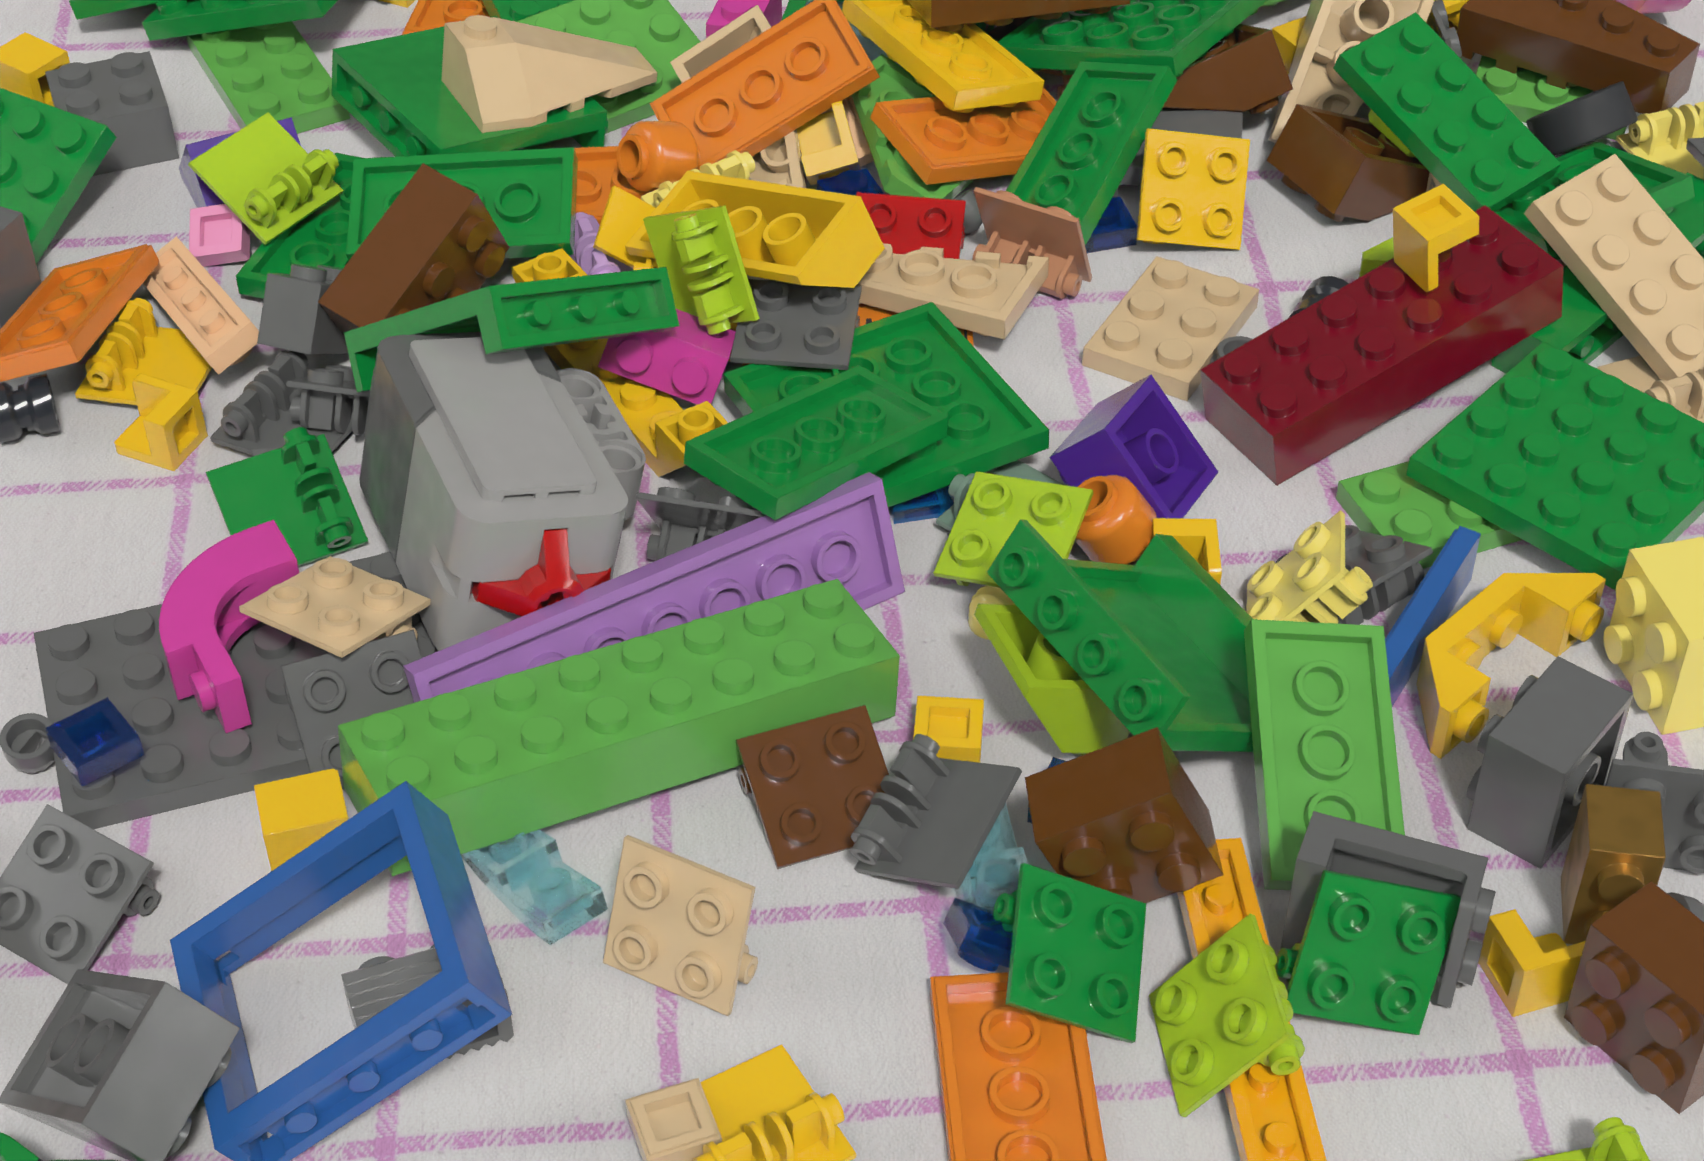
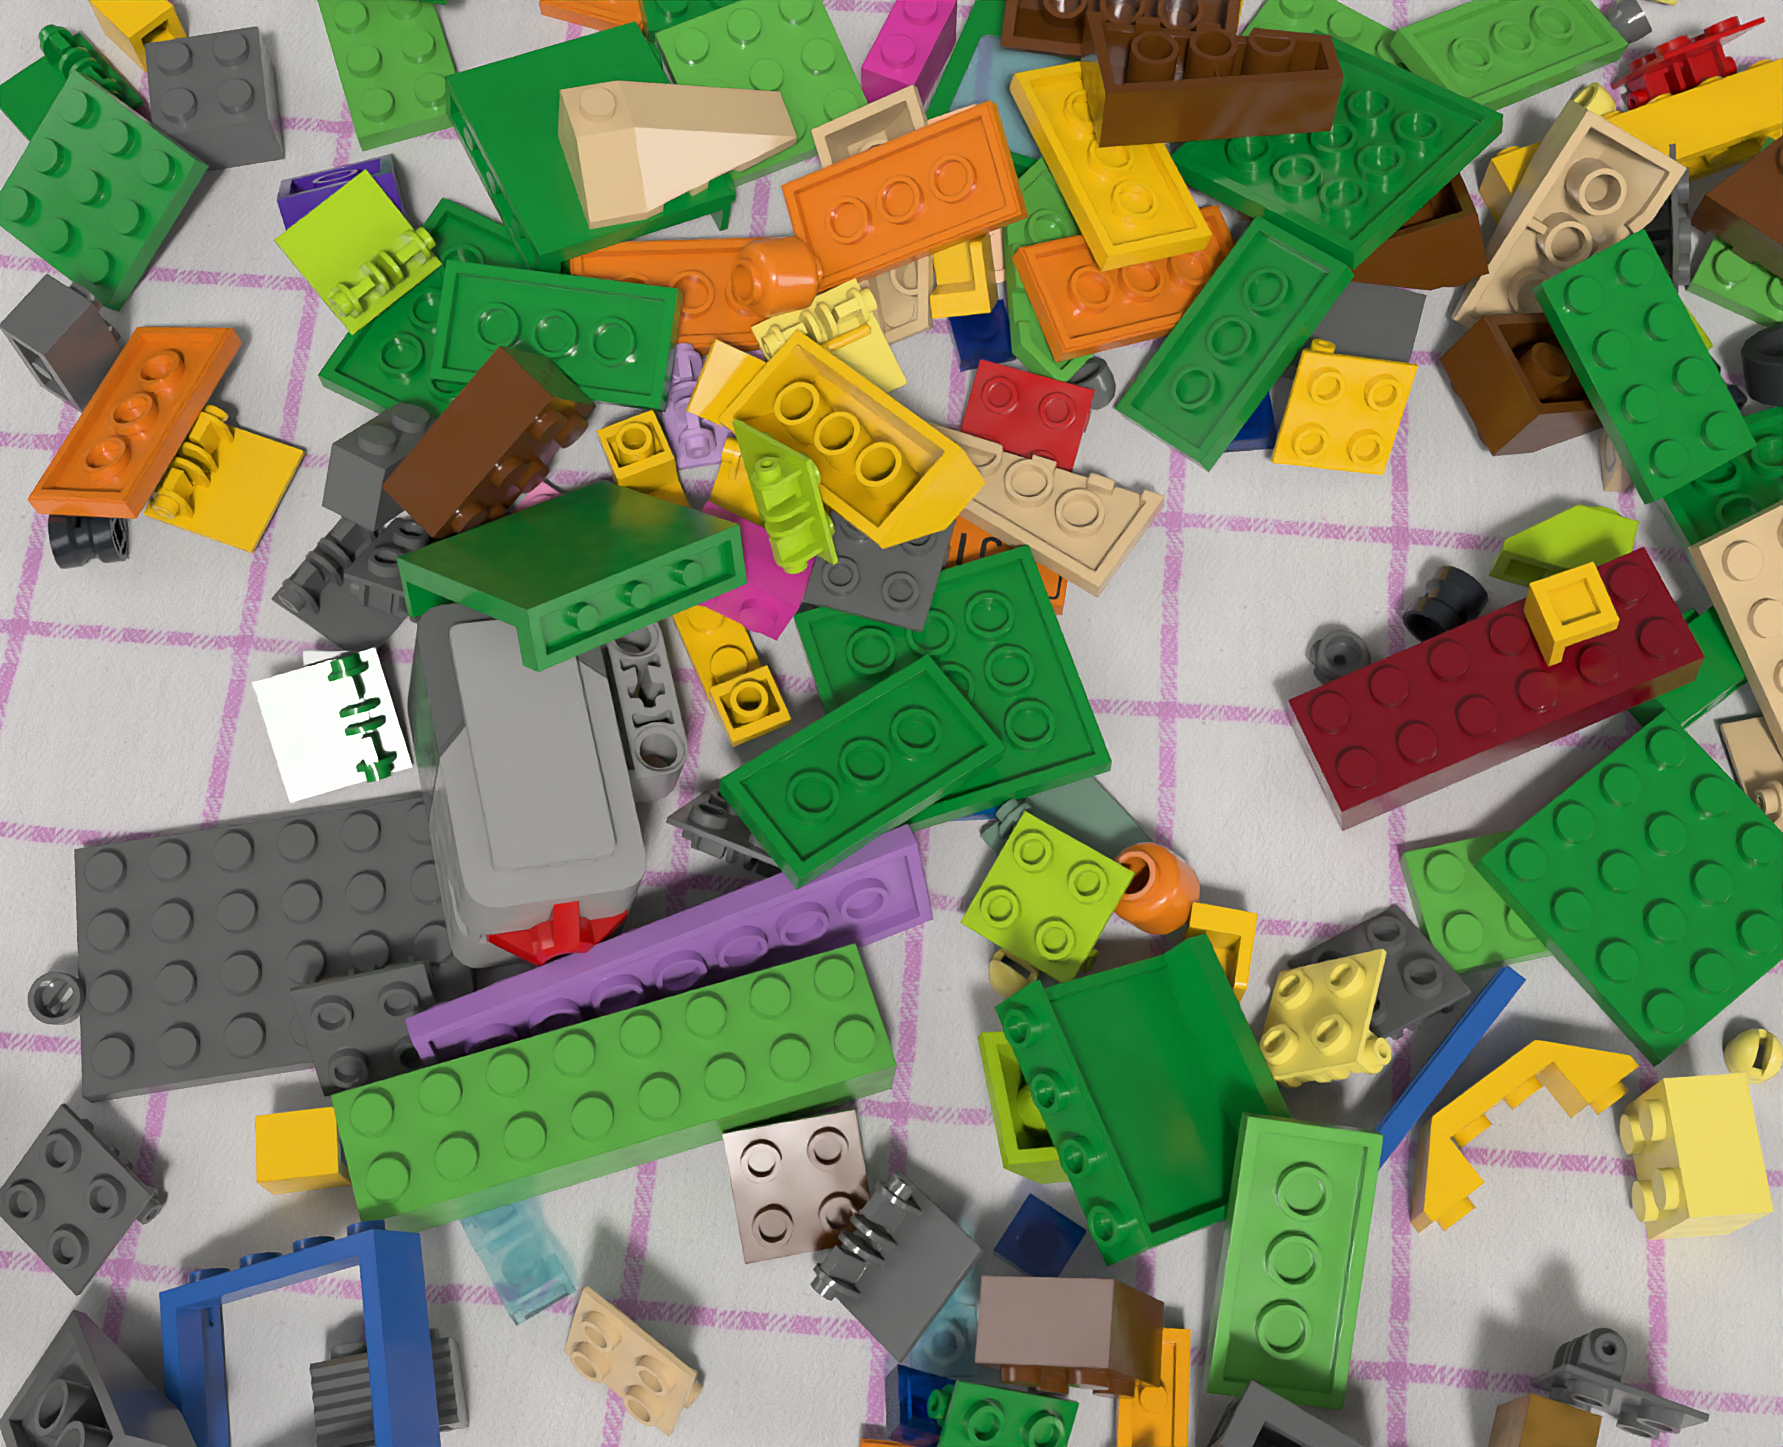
camera: 10 degrees right, 25 degrees up
clear blue plate [45,697,144,787] -> none
yellow panel [114,373,208,471] -> none
light nougat plate [143,236,259,375] -> none
dark pink arch [159,520,299,733] -> none
bright pink plate [189,204,250,267] -> none
tan hinge [239,556,431,658] -> none
yellow plate [913,695,984,763] -> none
nougat hinge [972,187,1092,299] -> none
dark purple slope [1049,374,1219,518] -> none
tan plate [1082,256,1259,401] -> none
dark grey brick [1467,656,1633,869] -> none

